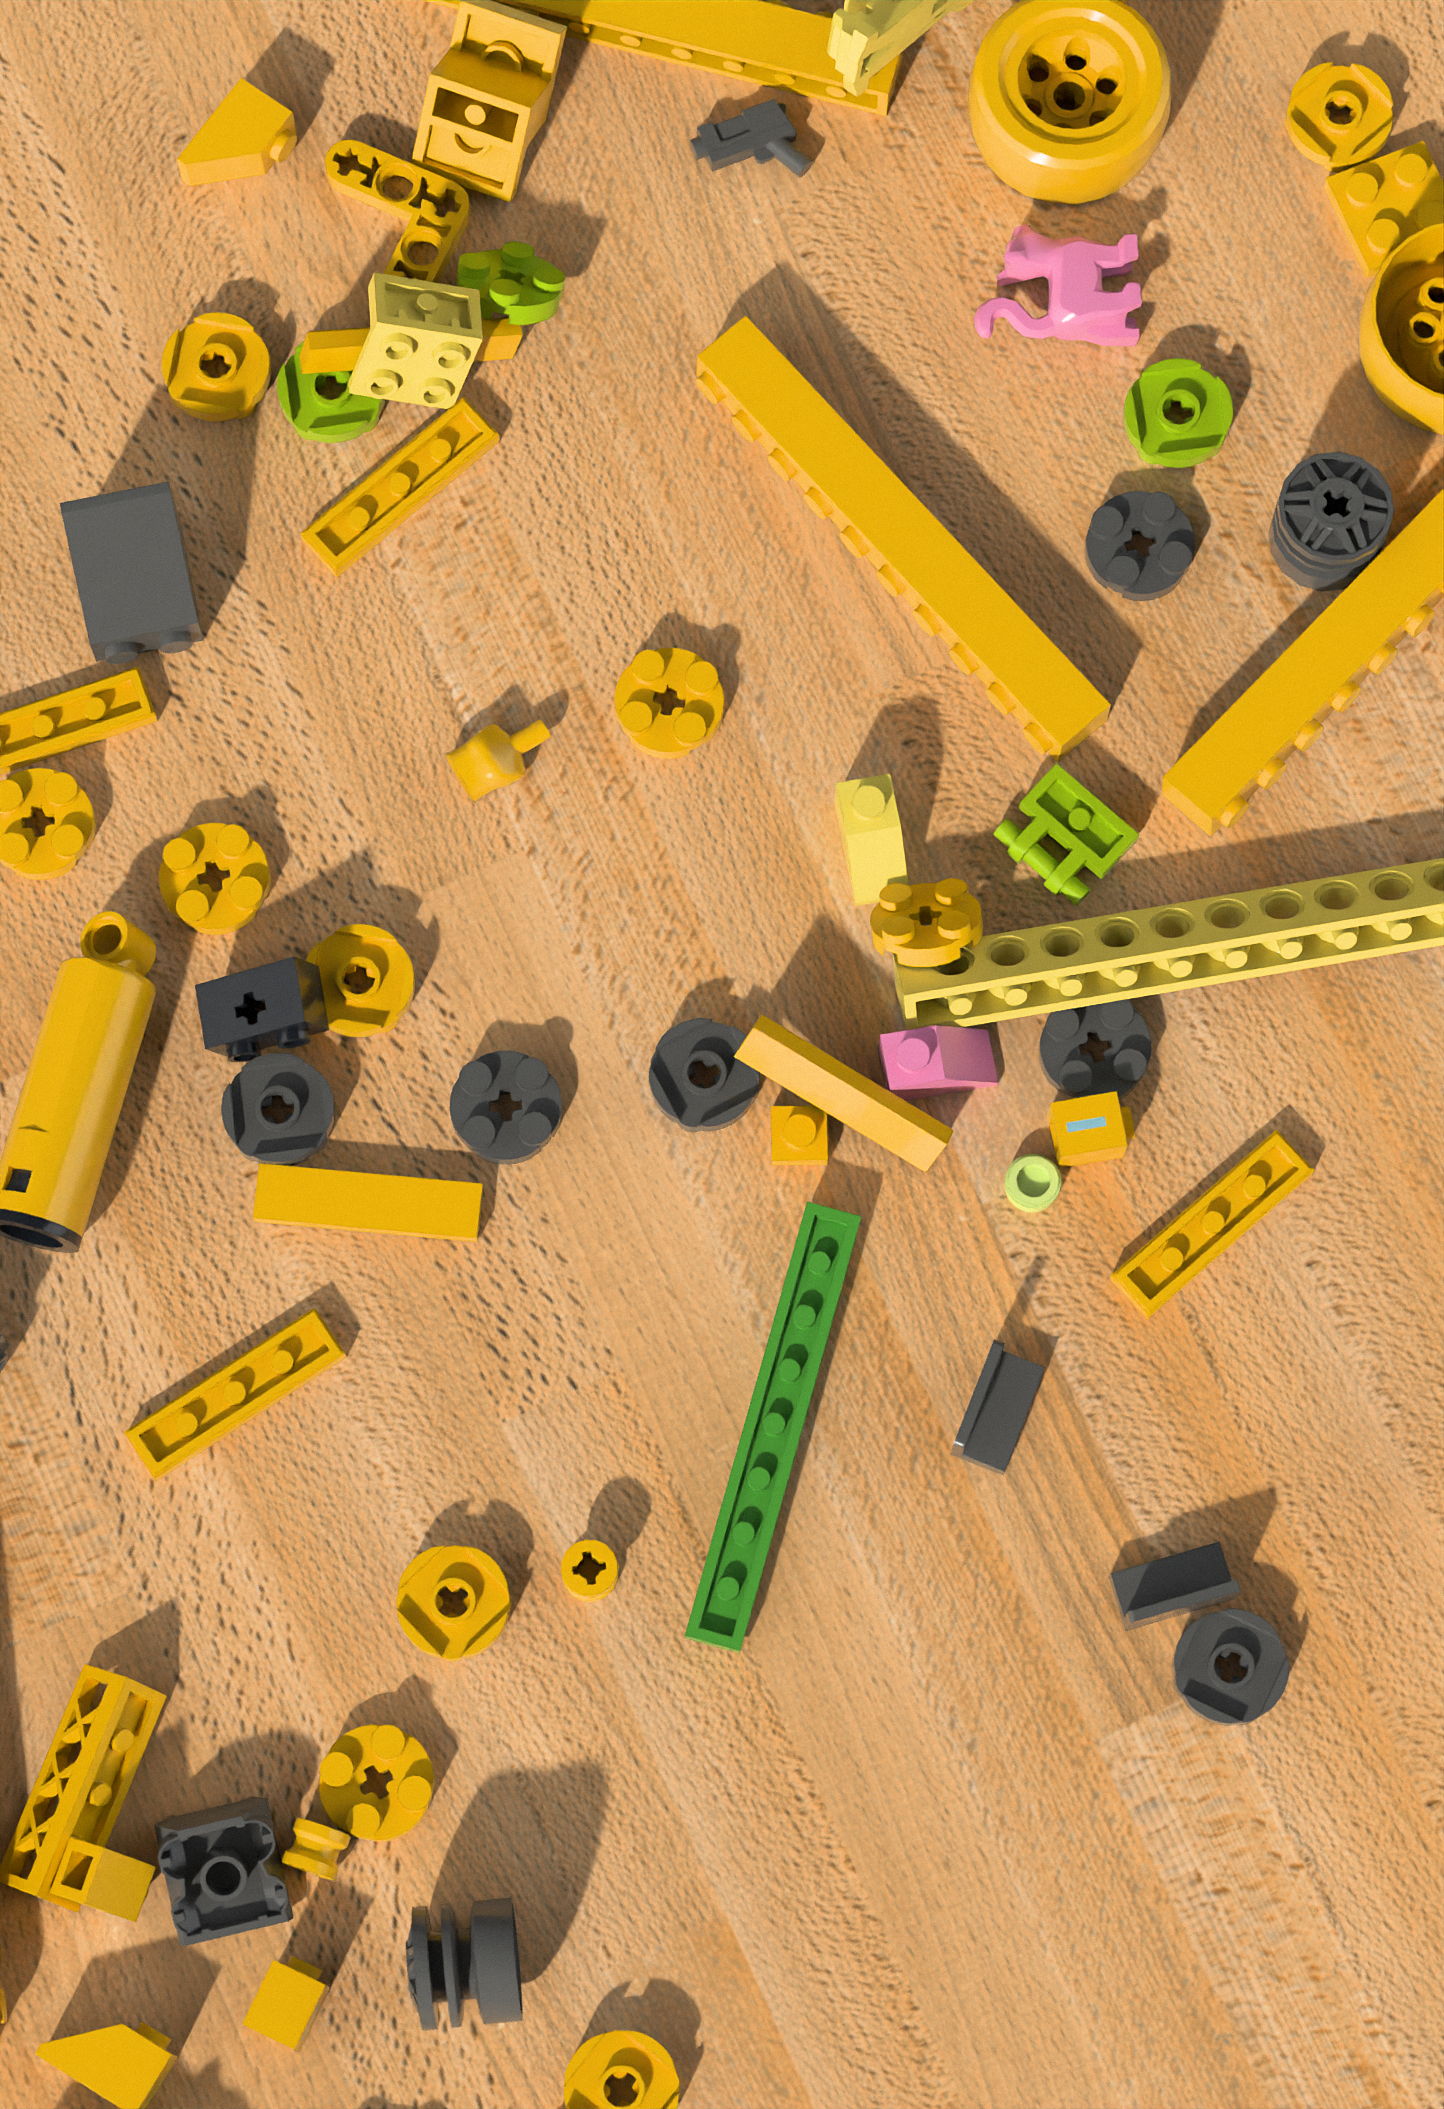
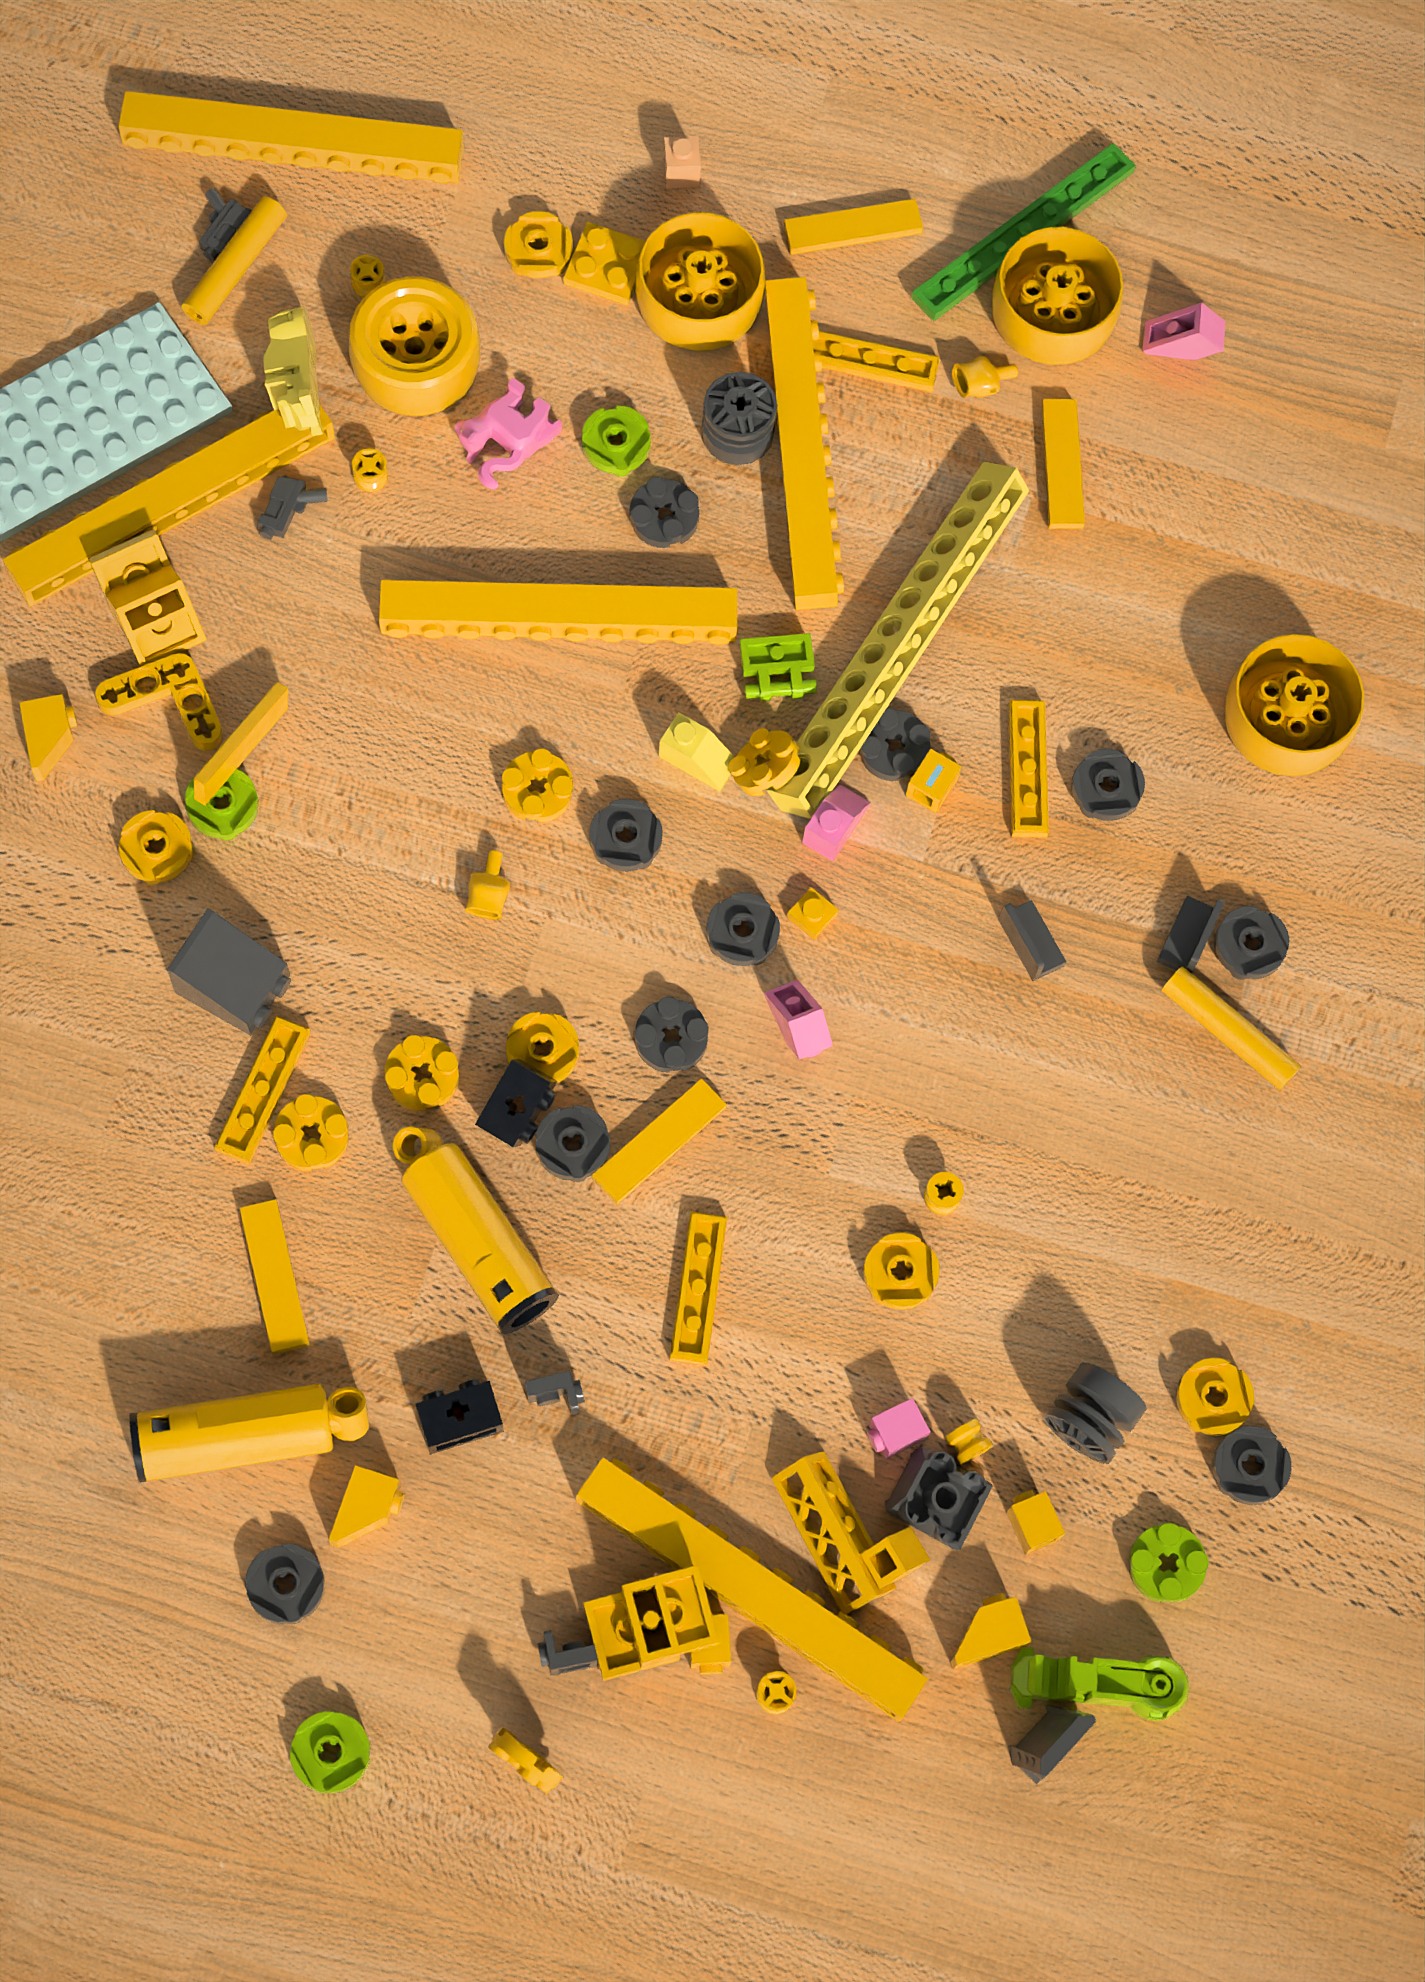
camera: 55 degrees left, 5 degrees down
yellow tile [300,397,500,578] -> none
yellow plate [319,1724,435,1842] -> none
light yellow bracket [348,272,483,409] -> none
lime plate [456,241,565,325] -> none
bright green plate [685,1202,861,1654] -> none
yellow tile [734,1014,954,1172] -> none
yellowish green tile [1004,1154,1061,1213] -> none
none -> yellow wheel [352,448,388,492]
none -> dark grey plate [590,799,663,872]
none -> slope [764,979,833,1059]
none -> bright pink brick [867,1398,930,1459]
none -> dark grey plate [1071,749,1145,821]
none -> yellow piece [1161,966,1301,1091]

